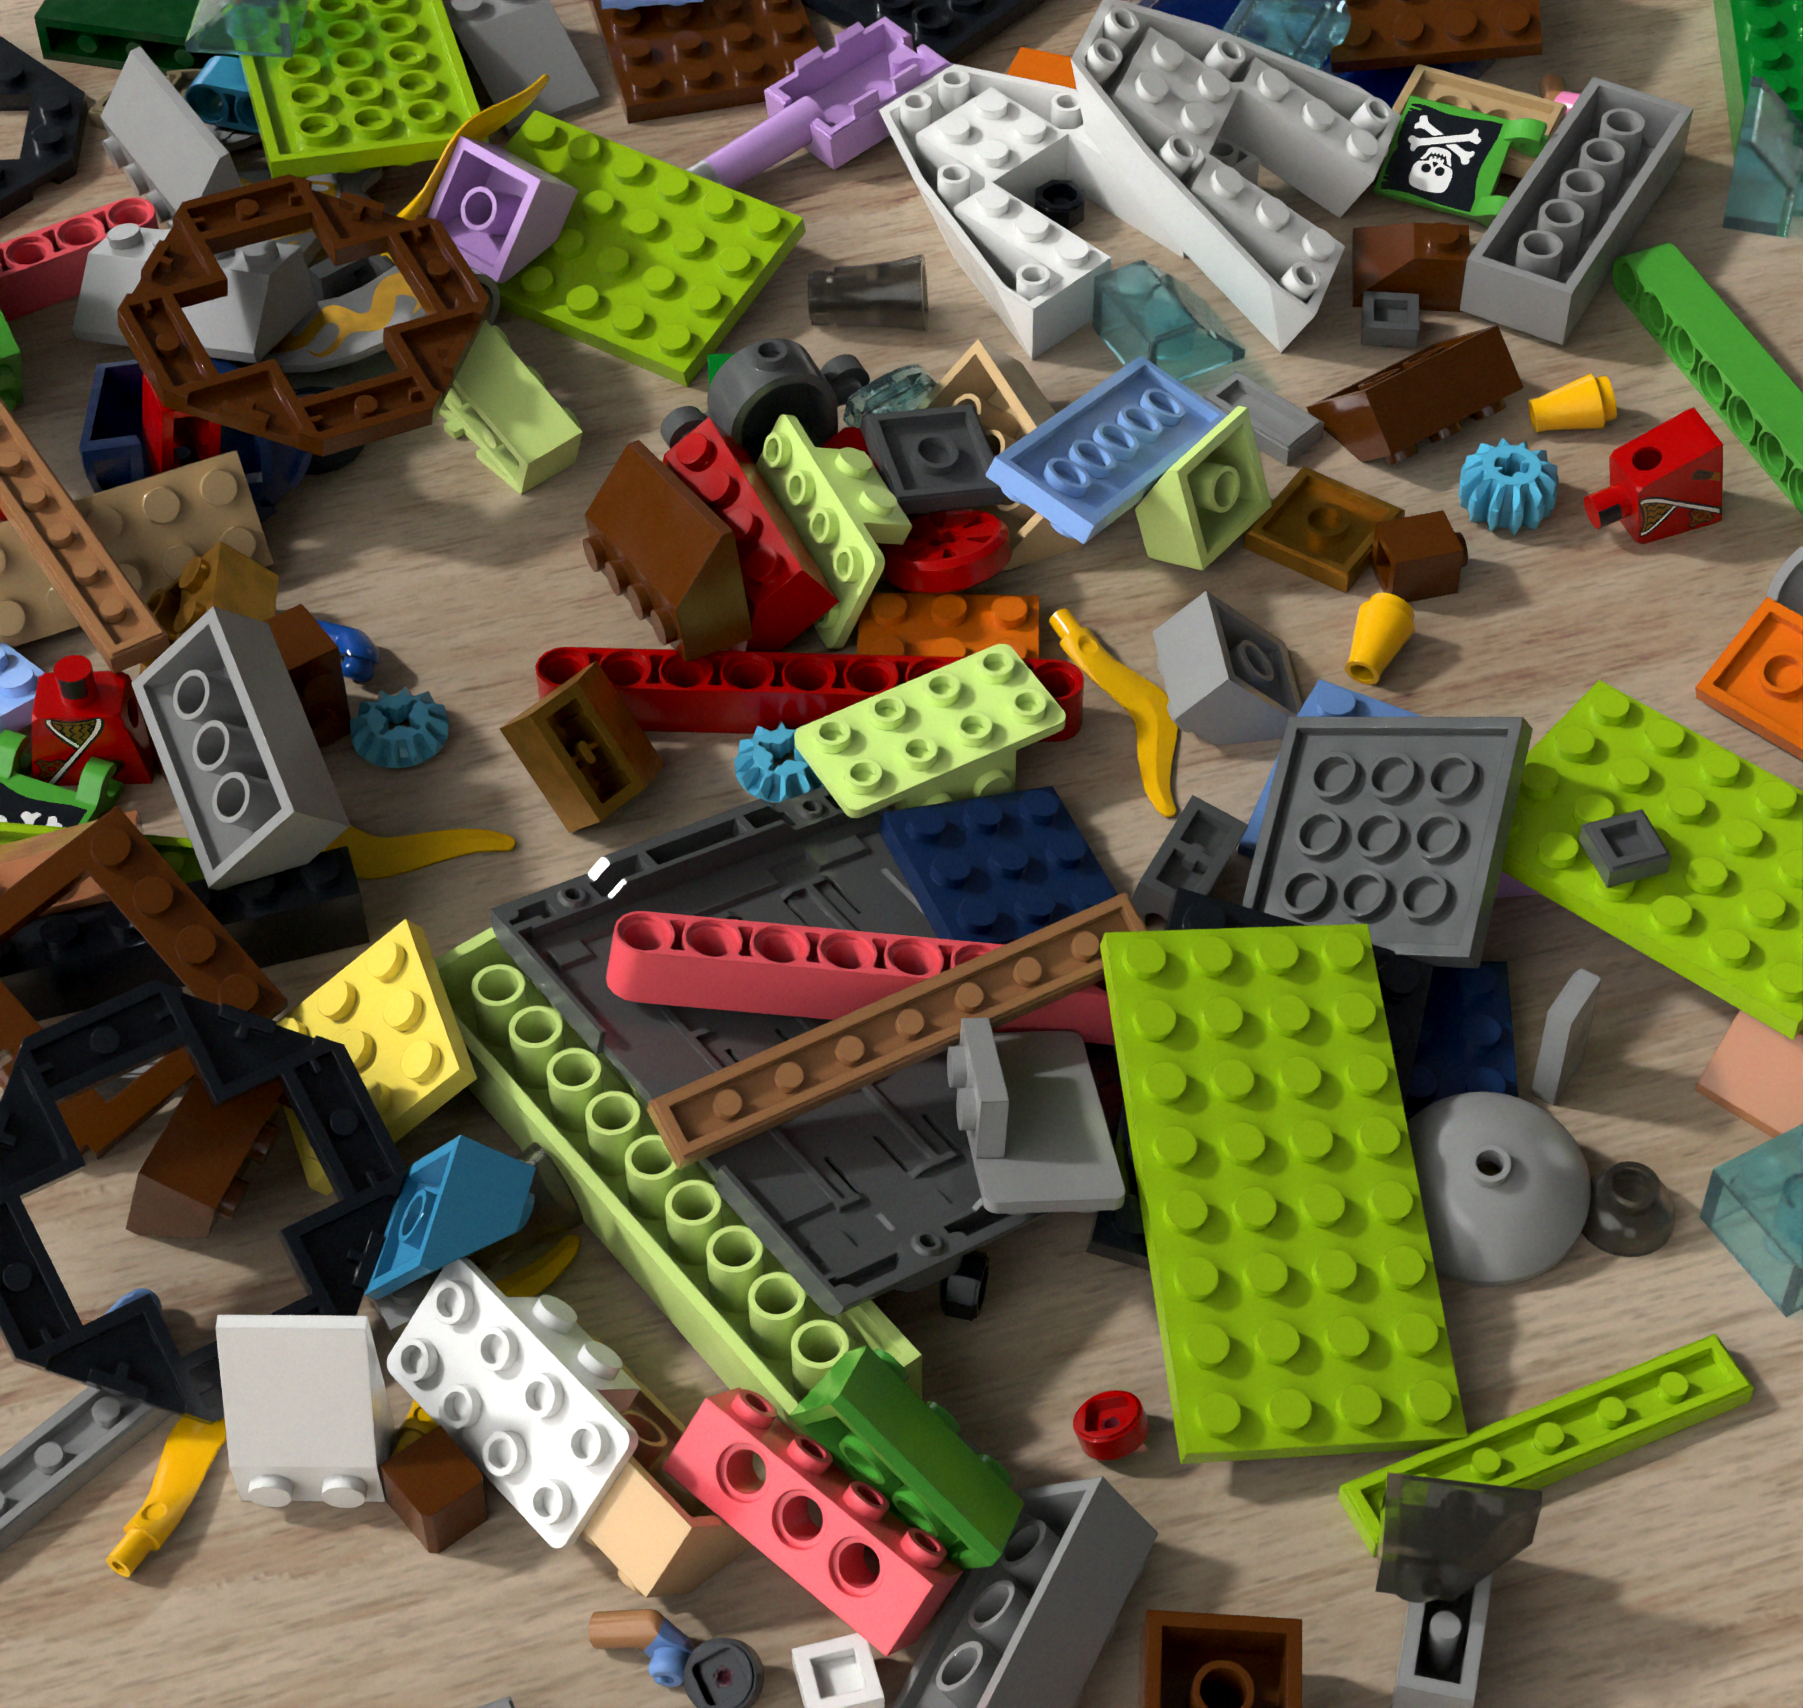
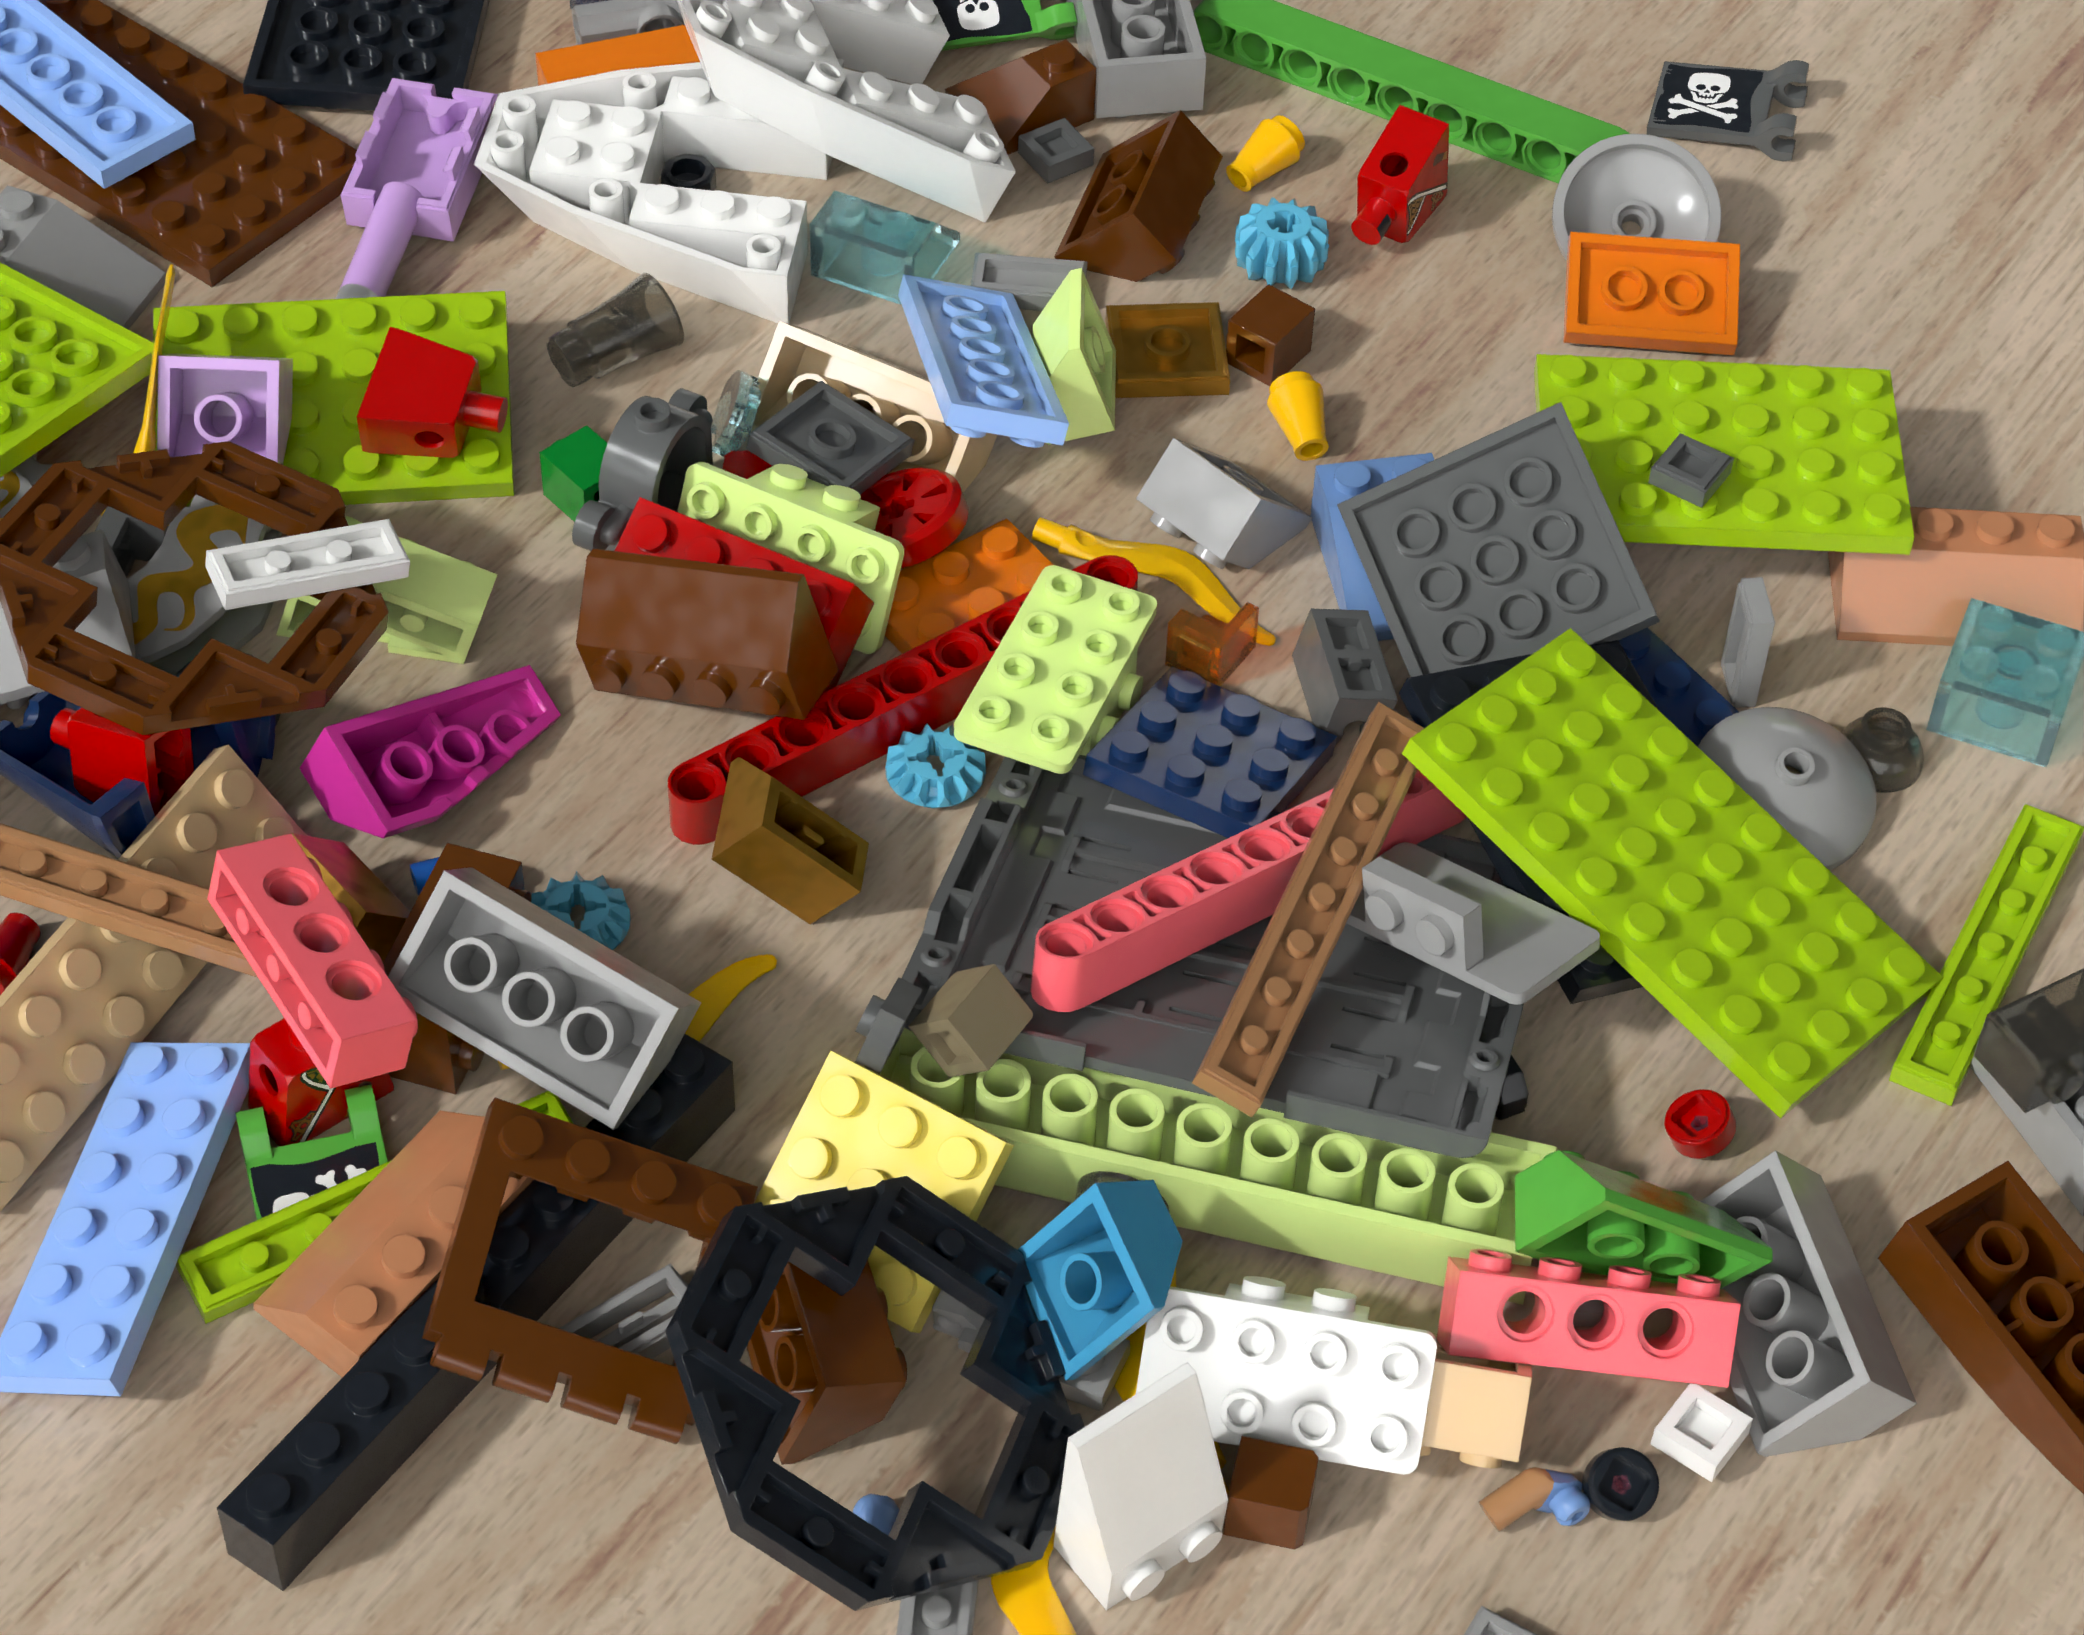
camera: 40 degrees left, 0 degrees up
none -> white tile [205,519,410,610]
none -> coral brick [207,834,418,1089]
none -> dark pink wedge [299,665,561,839]
none -> red torso [357,327,508,458]
none -> dark grey plate [855,977,923,1074]
none -> dark tan panel [908,964,1033,1077]
none -> clear orange panel [1165,602,1259,686]

